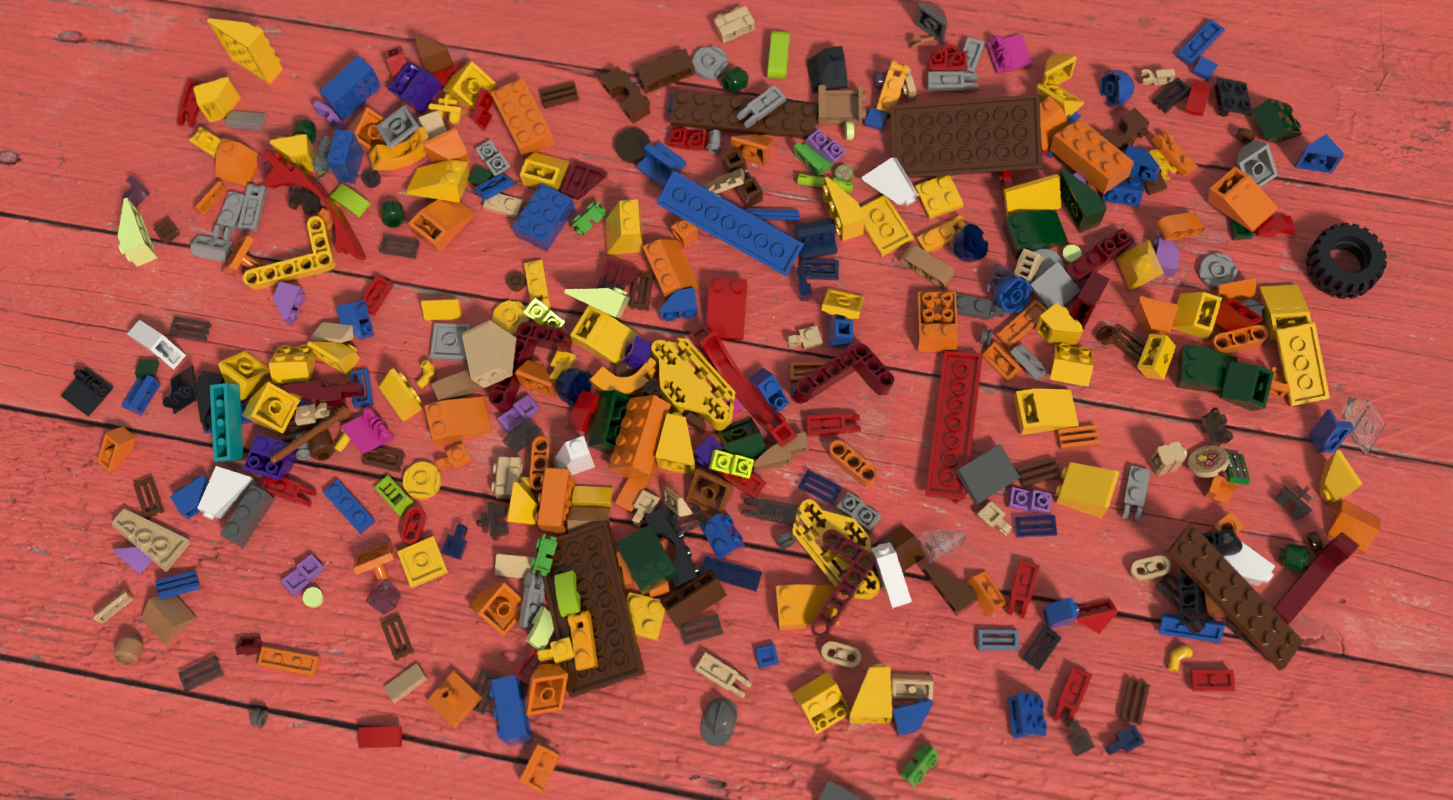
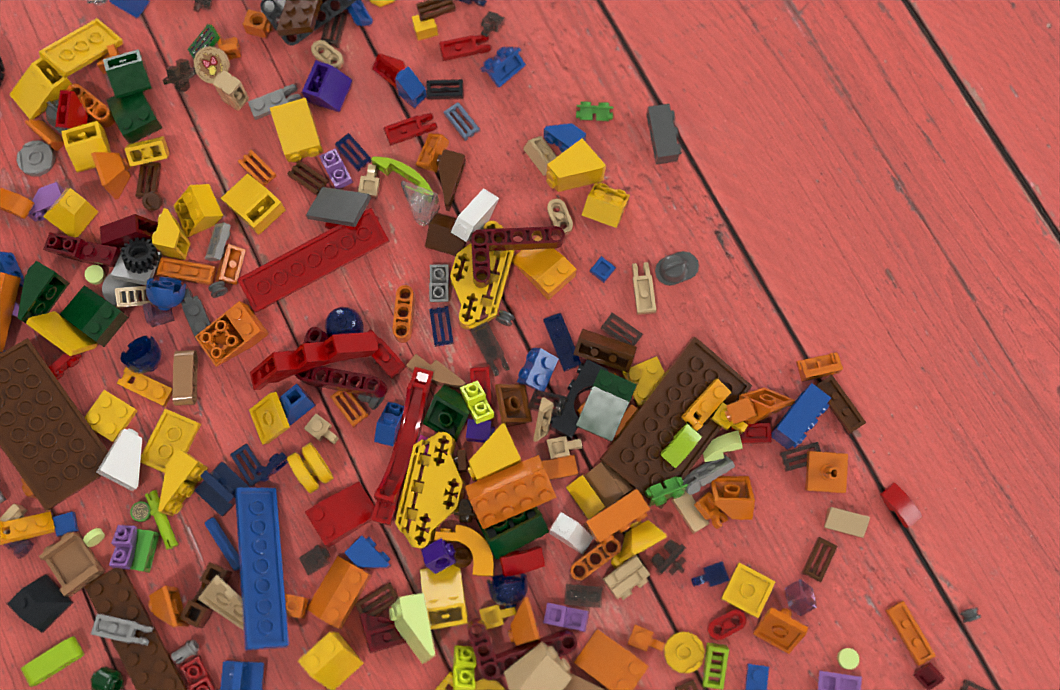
camera: 135 degrees left, 5 degrees up
none -> black tyre [121,237,159,274]
none -> red arch [250,332,378,390]
none -> yellow wheel [287,442,334,494]
none -> clear smoke bracket [299,545,331,576]
none -> dark purple slope [302,60,353,112]
none -> clear blue cylinder [325,307,364,337]
none -> lime slope [371,156,436,204]
none -> yellow panel [412,15,438,41]
none -> orange plate [694,492,728,529]
none -> orange brick [725,397,758,424]
none -> reddish brown plate [816,375,866,434]

